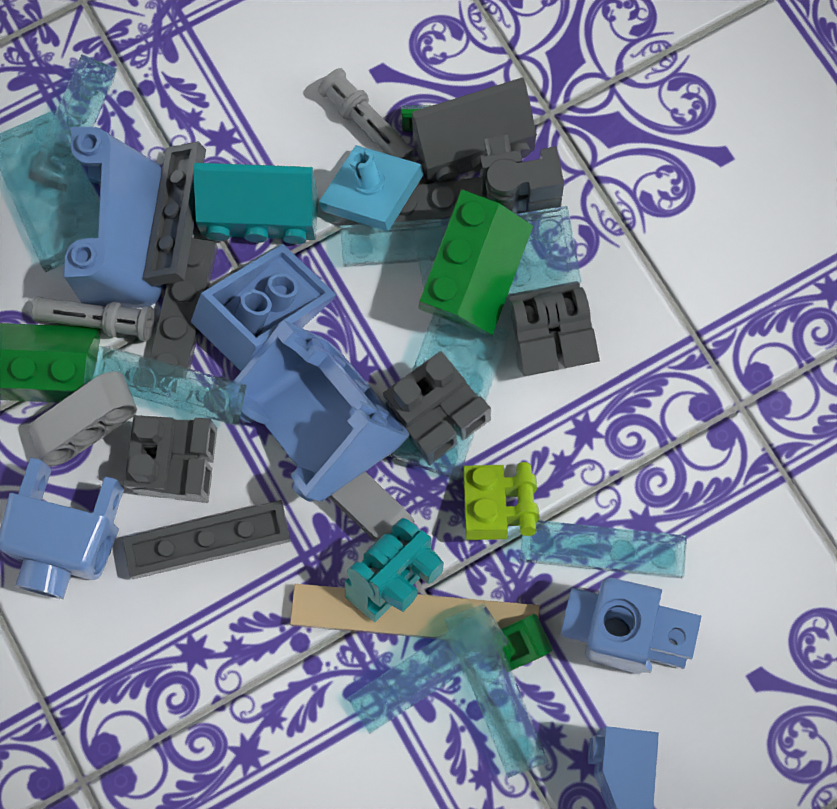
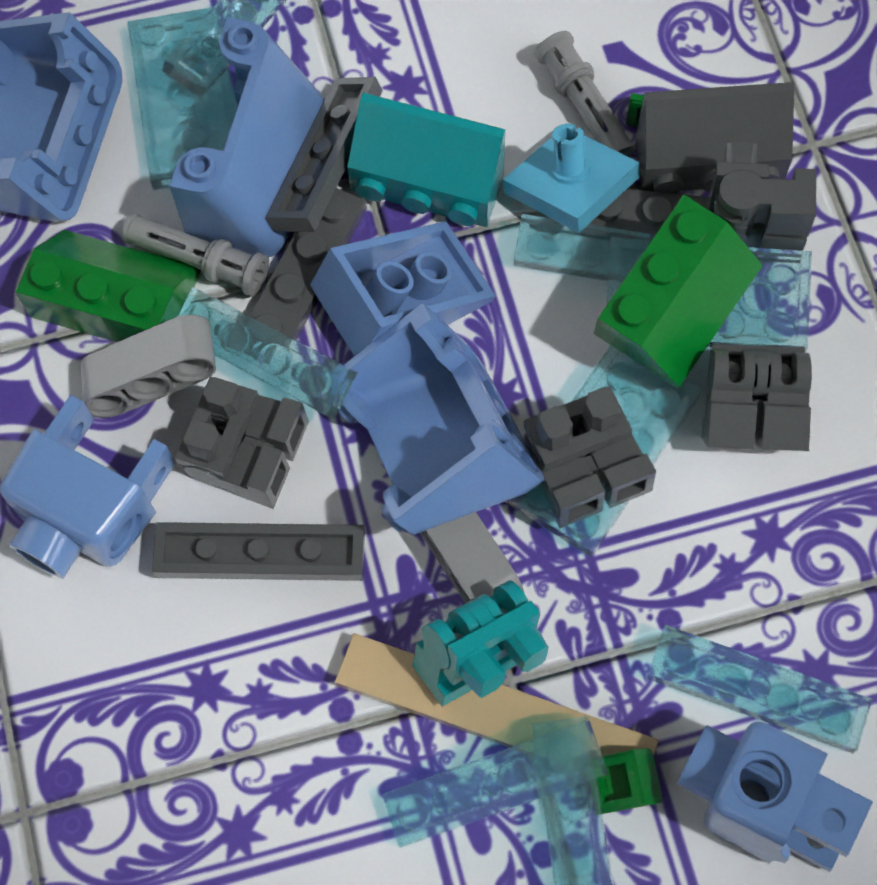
camera: 15 degrees right, 5 degrees down
lime plate [463,462,540,540] -> none

